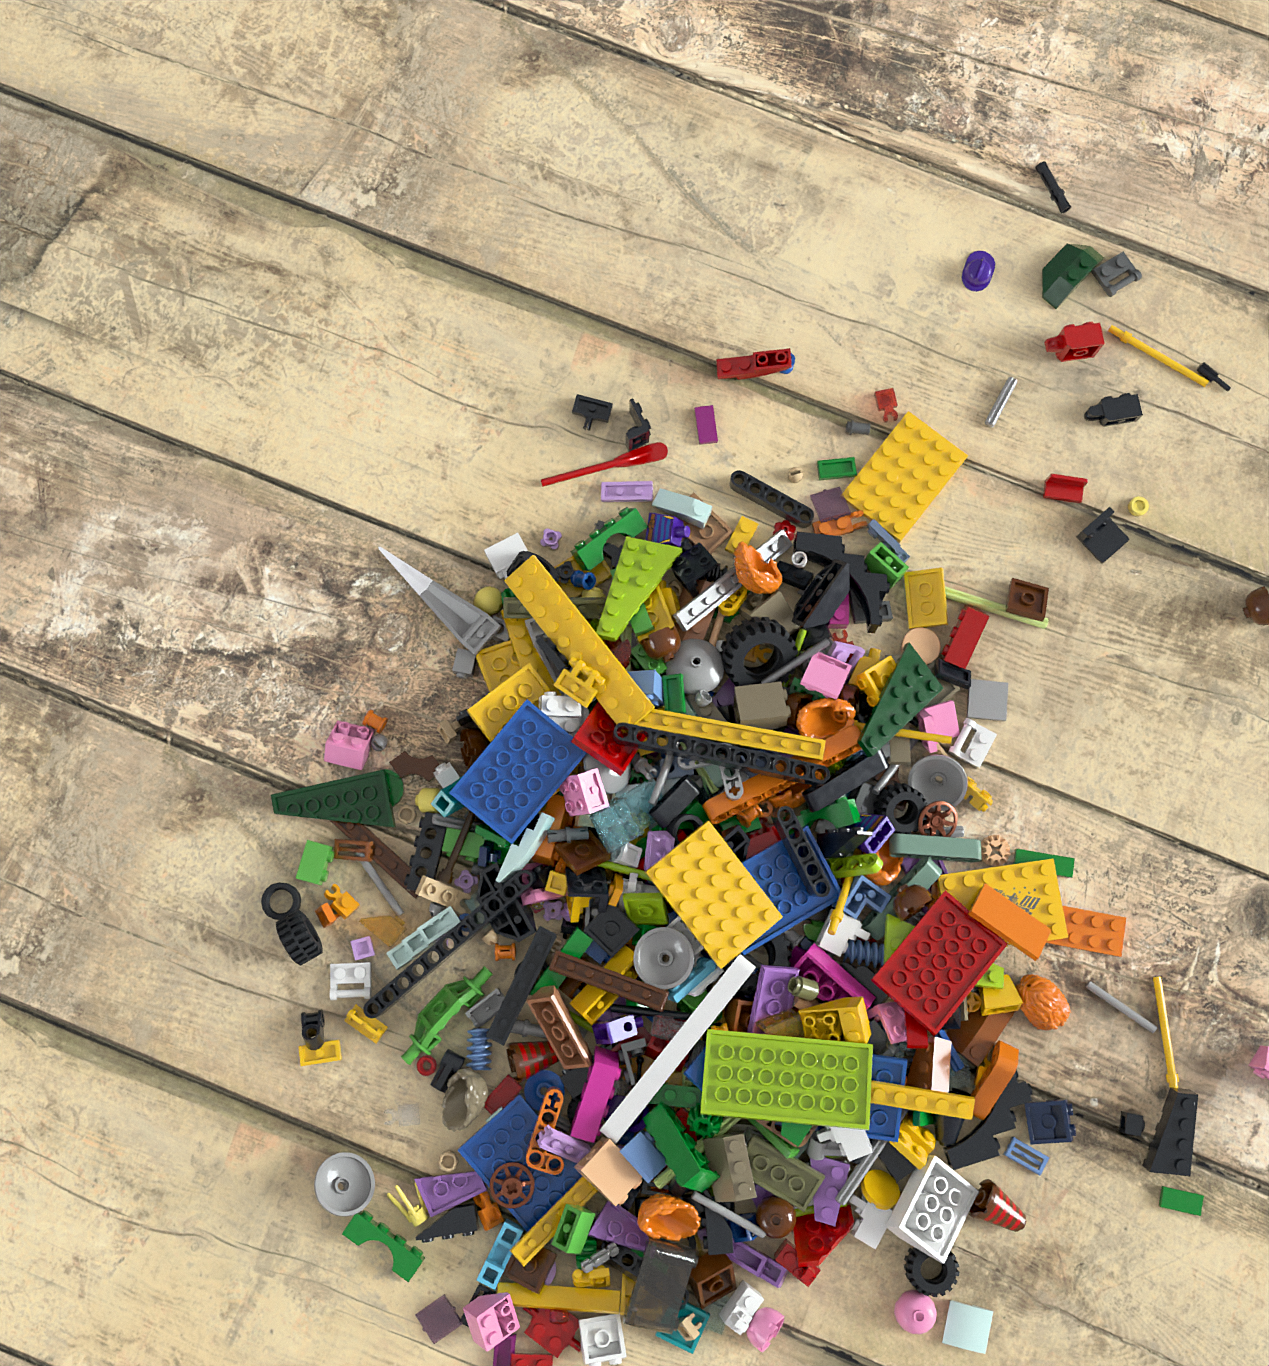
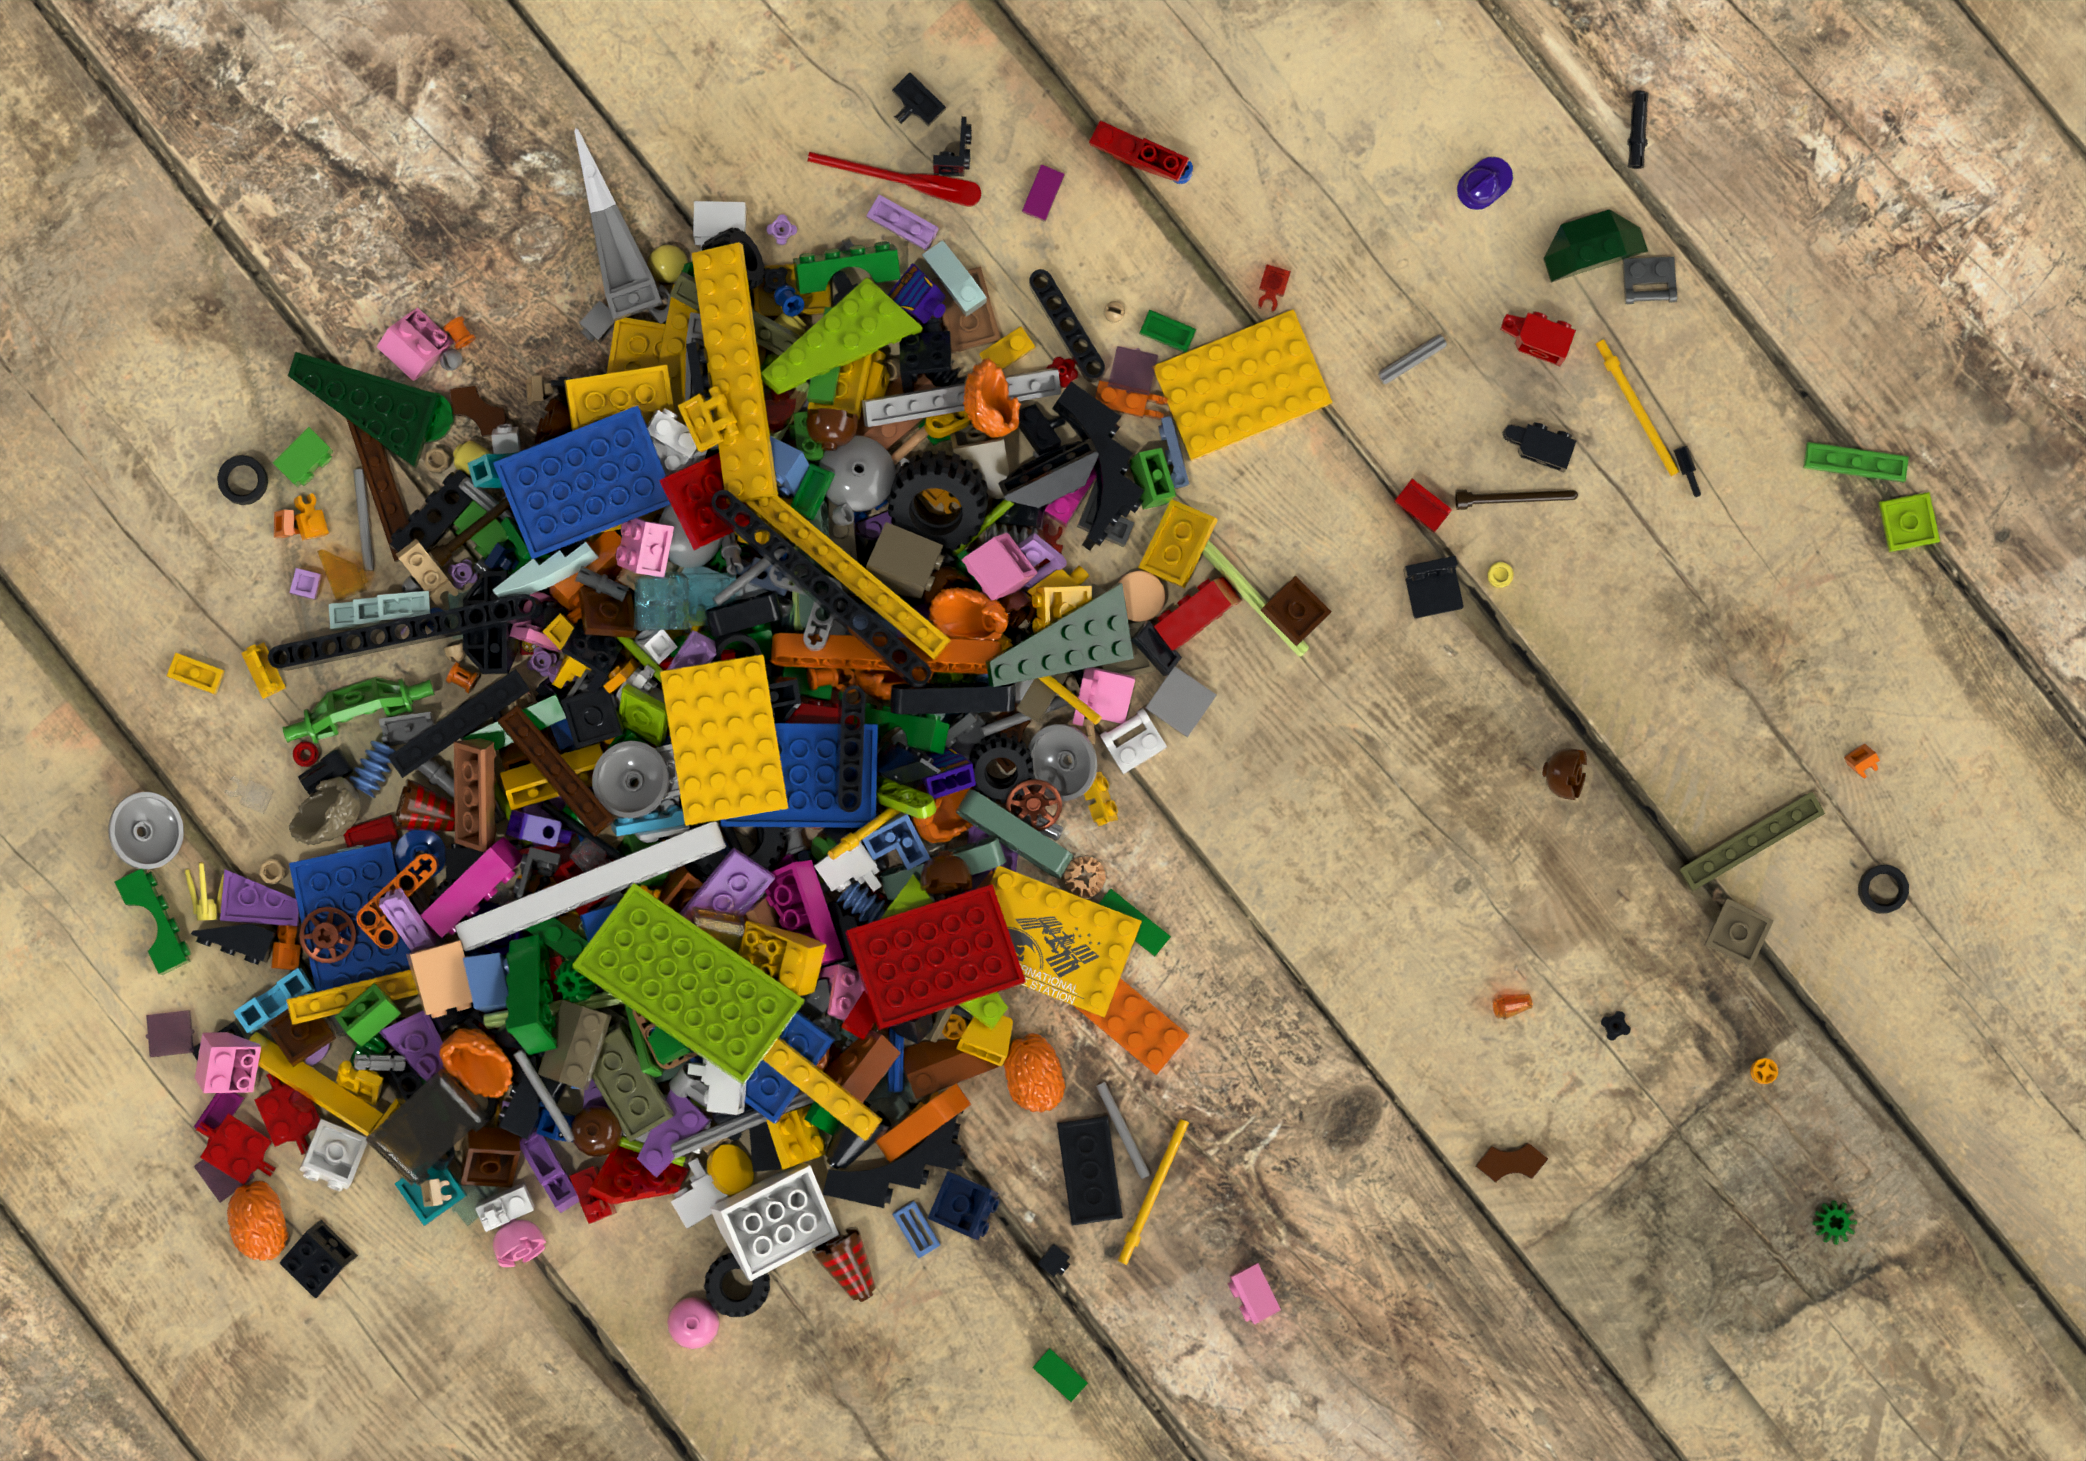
camera: 30 degrees right, 5 degrees up
black tyre [276,910,323,966] -> none
black piece [301,1009,325,1050] -> none
white plate [330,962,372,1000] -> none
dark orange tile [334,839,373,862] -> none
flat silver bar [761,638,830,684] -> none
olive brick [788,976,819,1001] -> none
white hinge [792,551,807,568] -> none
dark grey pin [846,420,870,435] -> none
light aqua slope [942,1300,993,1354] -> none
orange tile [968,883,1051,961] -> none
black wedge [1142,1087,1198,1177] -> none
none -> black tile [1057,1116,1123,1226]
none -> dark brown piece [1455,489,1578,510]

